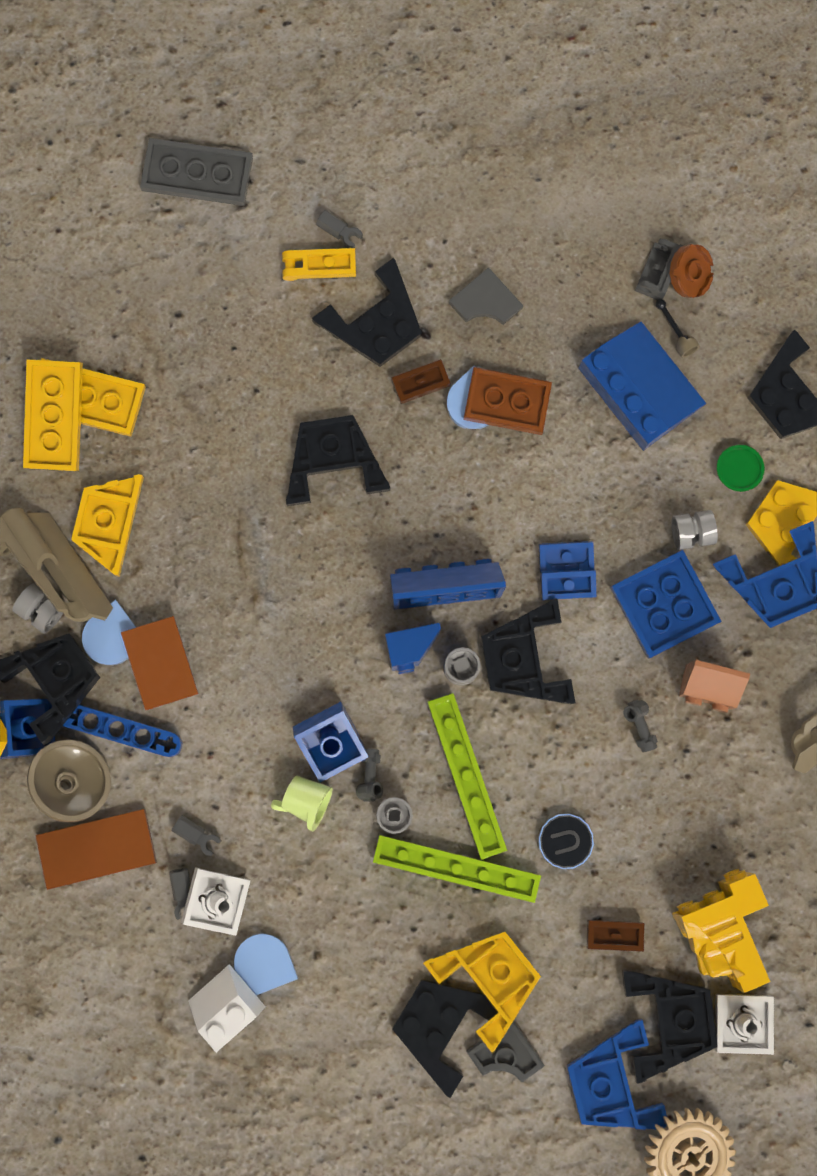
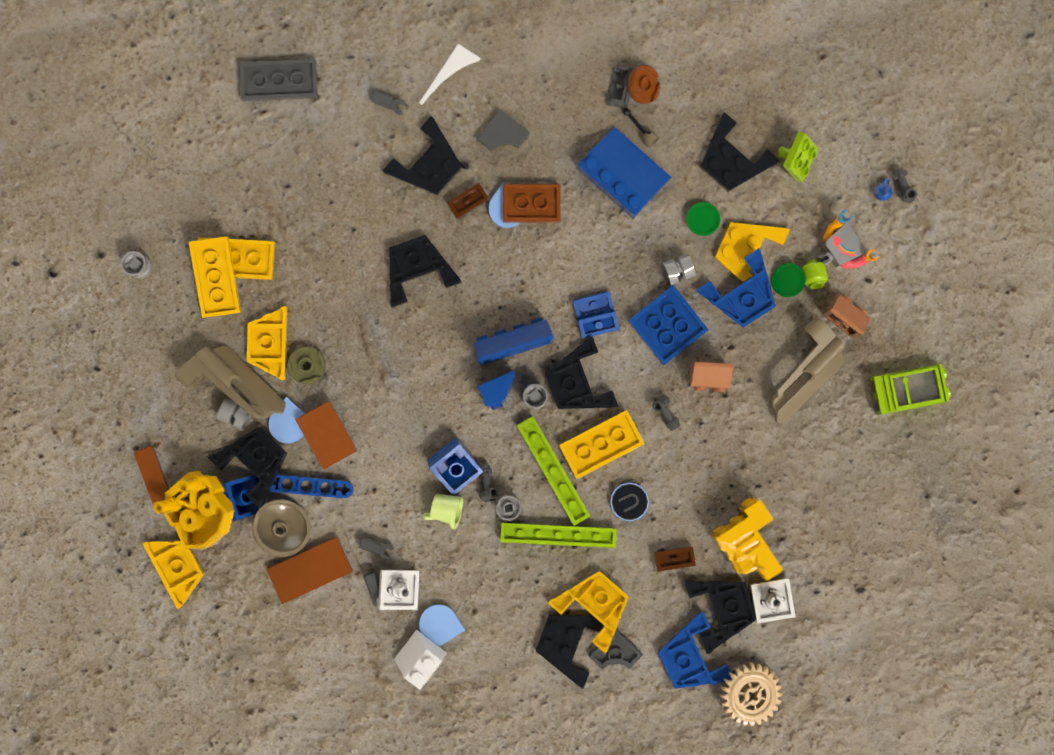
camera: 10 degrees left, 5 degrees up
yellow plate [282,248,356,281] -> none
none -> olive plate [287,346,326,384]
none -> white sticker [419,44,481,105]
none -> yellow plate [559,410,645,479]

